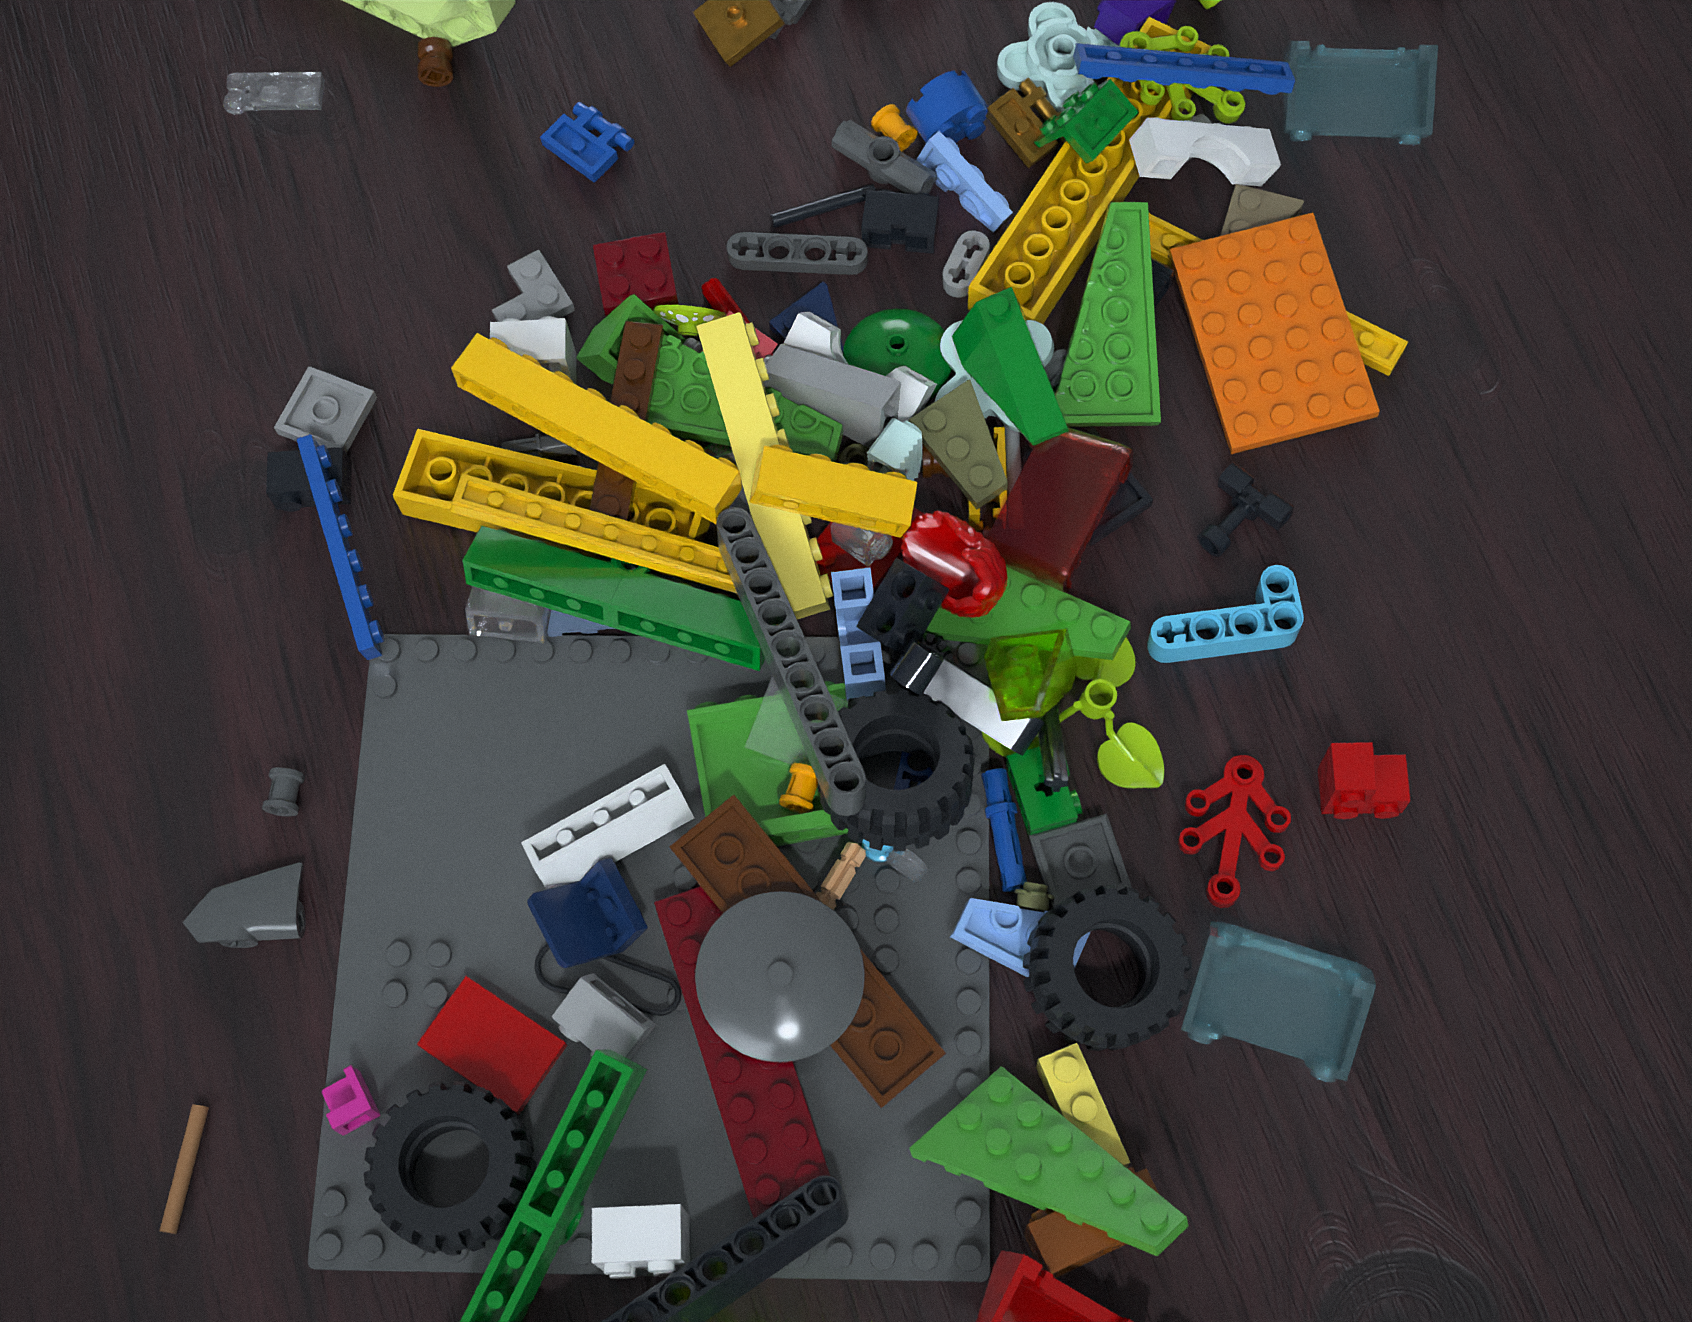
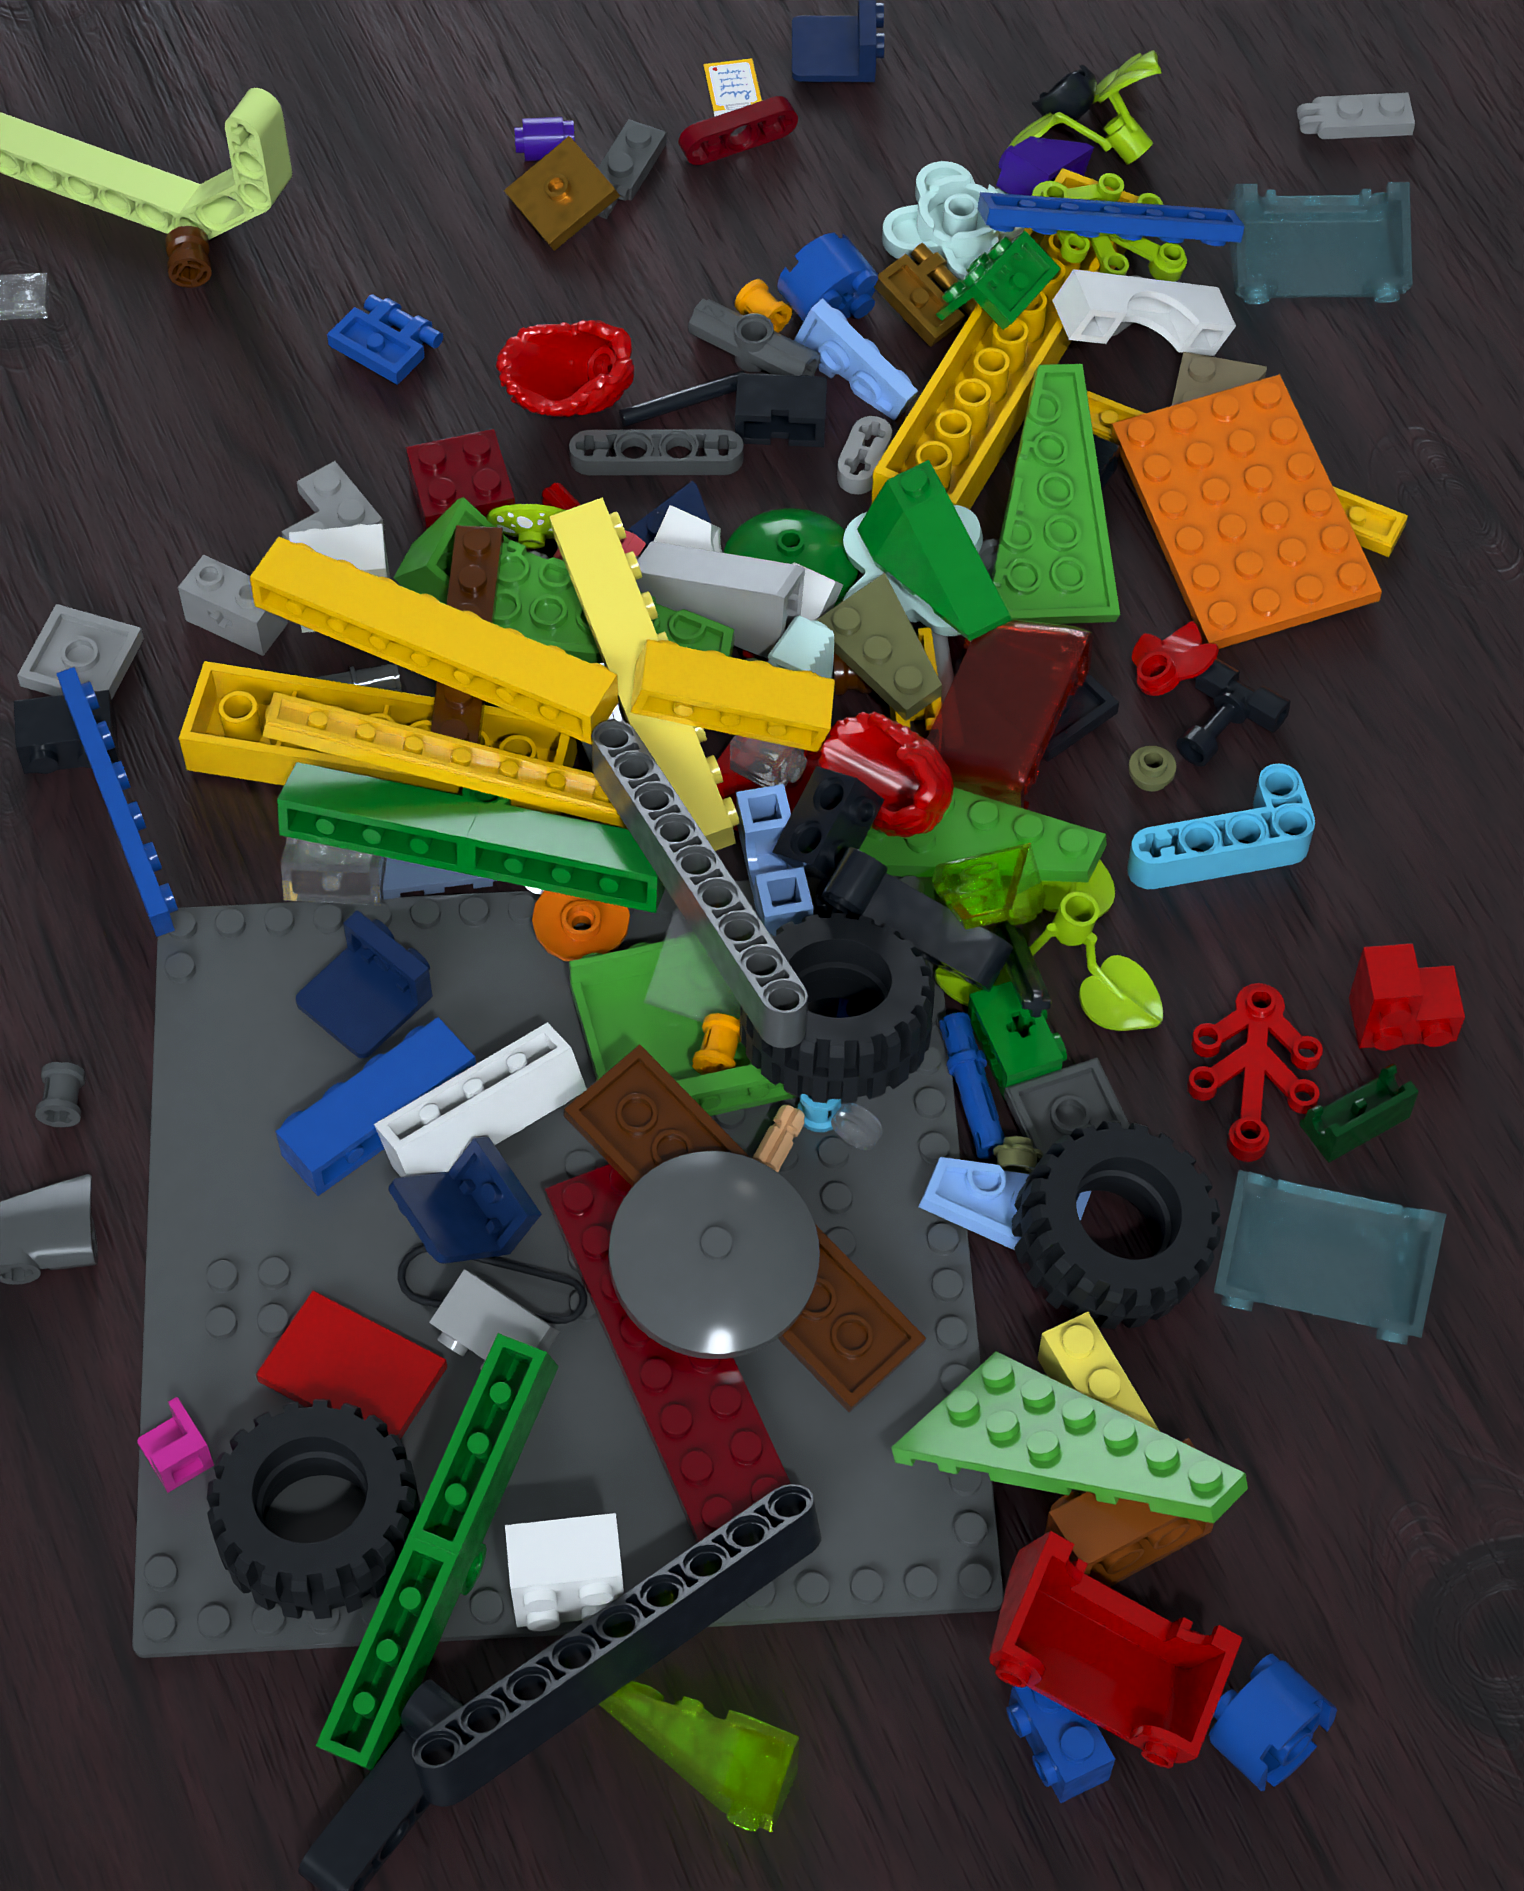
camera: 10 degrees left, 10 degrees down
none -> light grey brick [178,555,288,656]
none -> blue brick [275,1017,476,1196]
none -> dark blue bracket [296,910,433,1058]
none -> red hair [496,320,634,417]
none -> orange dish [532,890,630,961]
none -> olive plate [1128,746,1176,792]
none -> red plate [1132,621,1219,696]
none -> dark green hinge [1299,1064,1419,1163]

